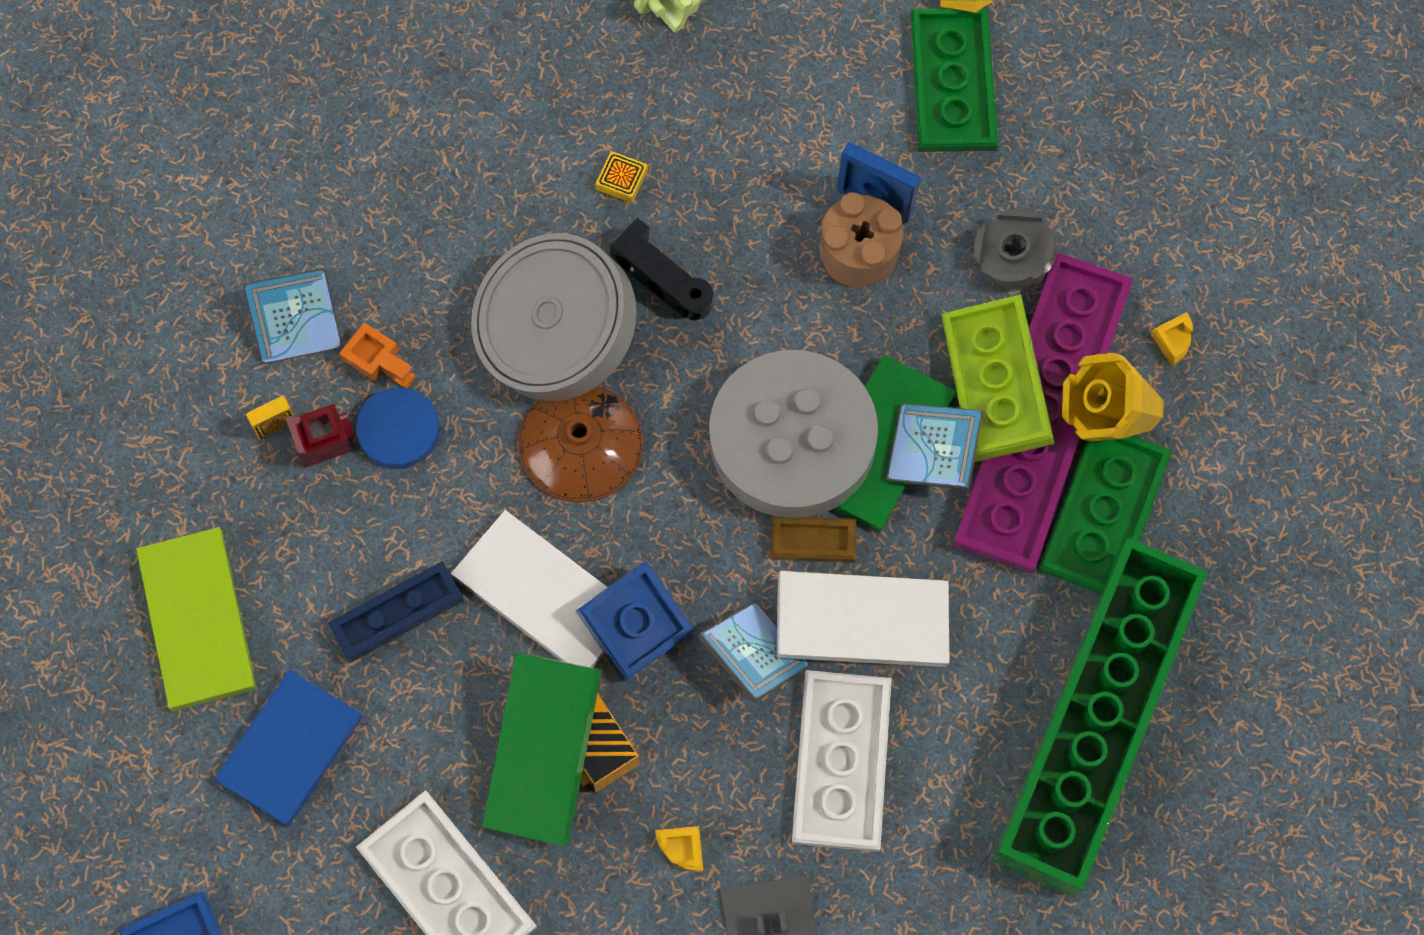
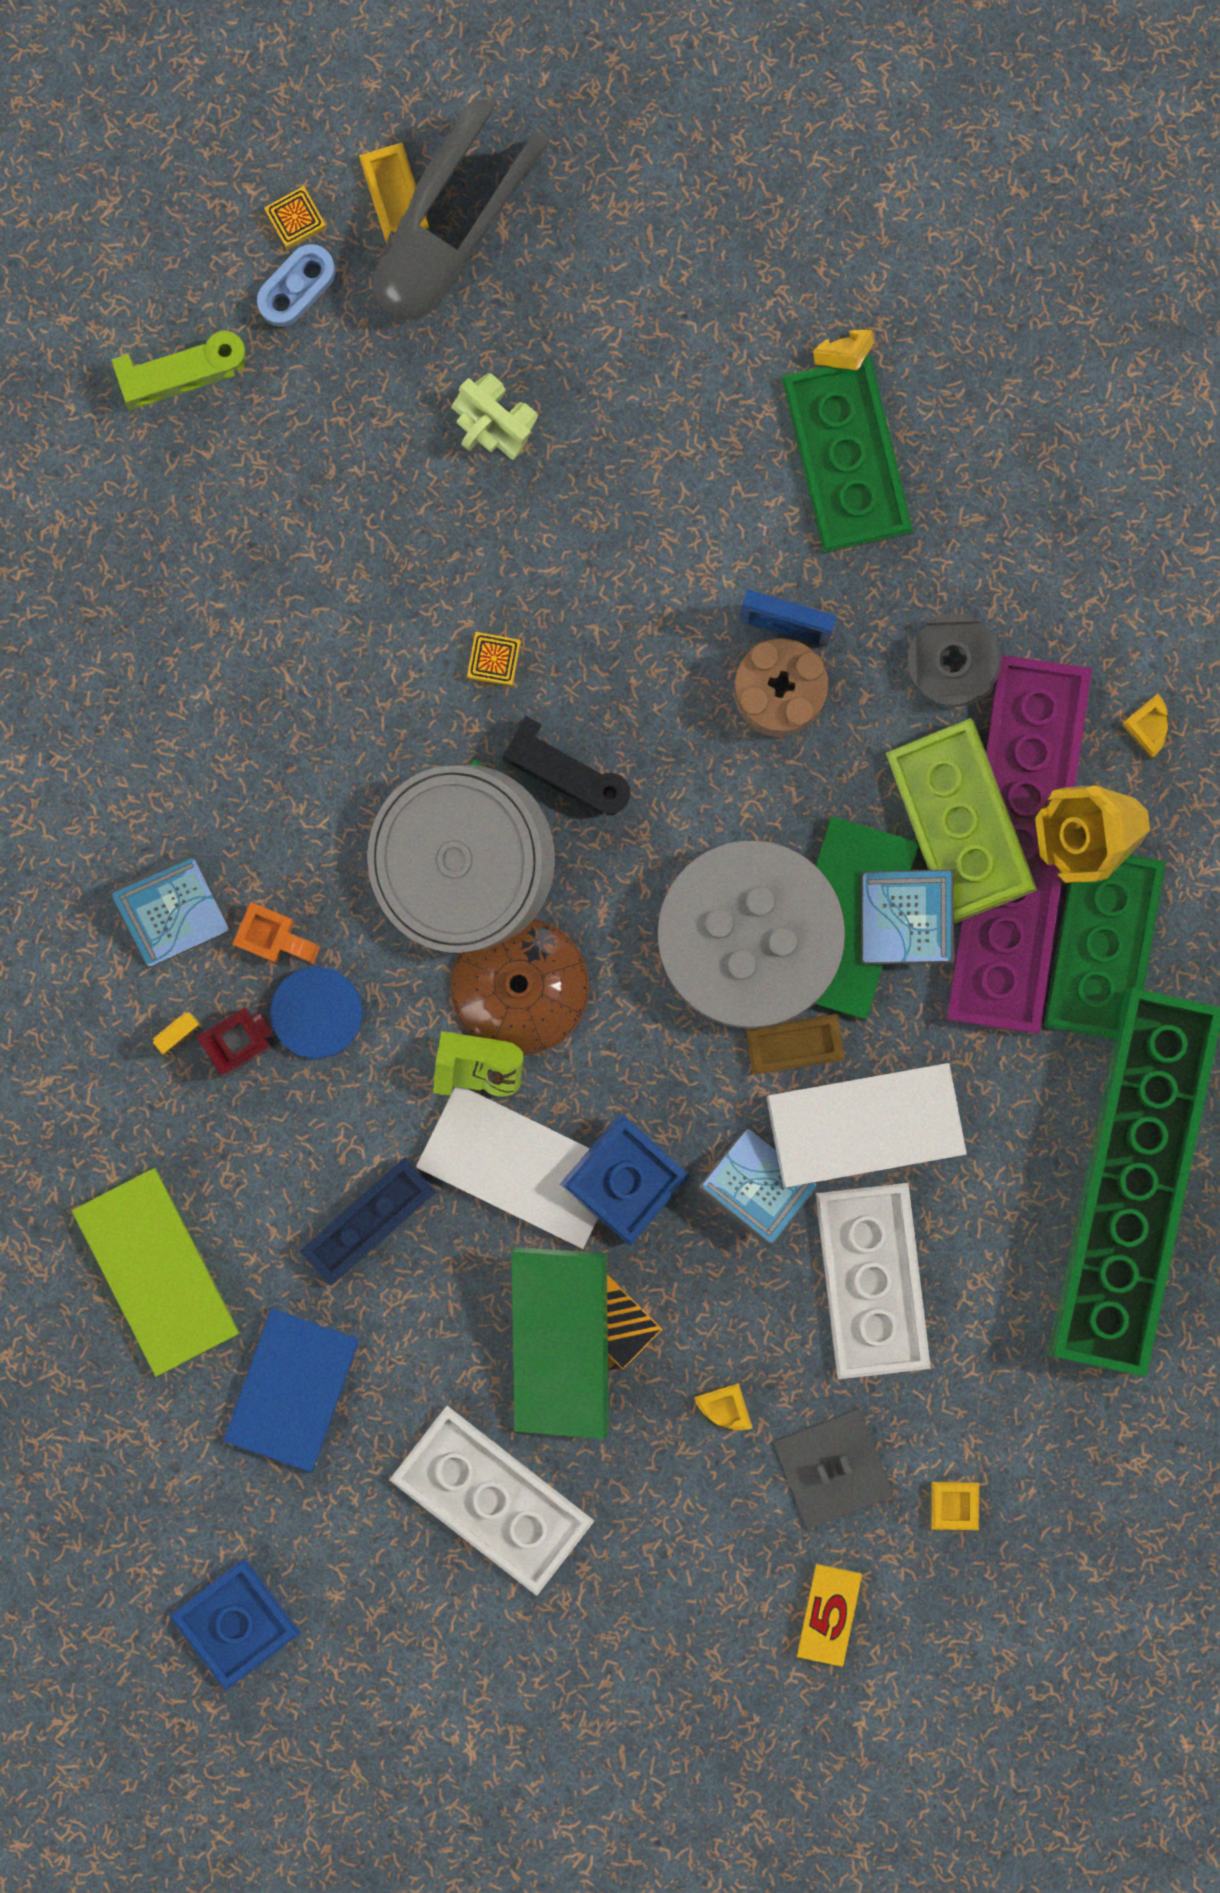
camera: 10 degrees left, 15 degrees up
none -> lime leg [433,1031,524,1096]

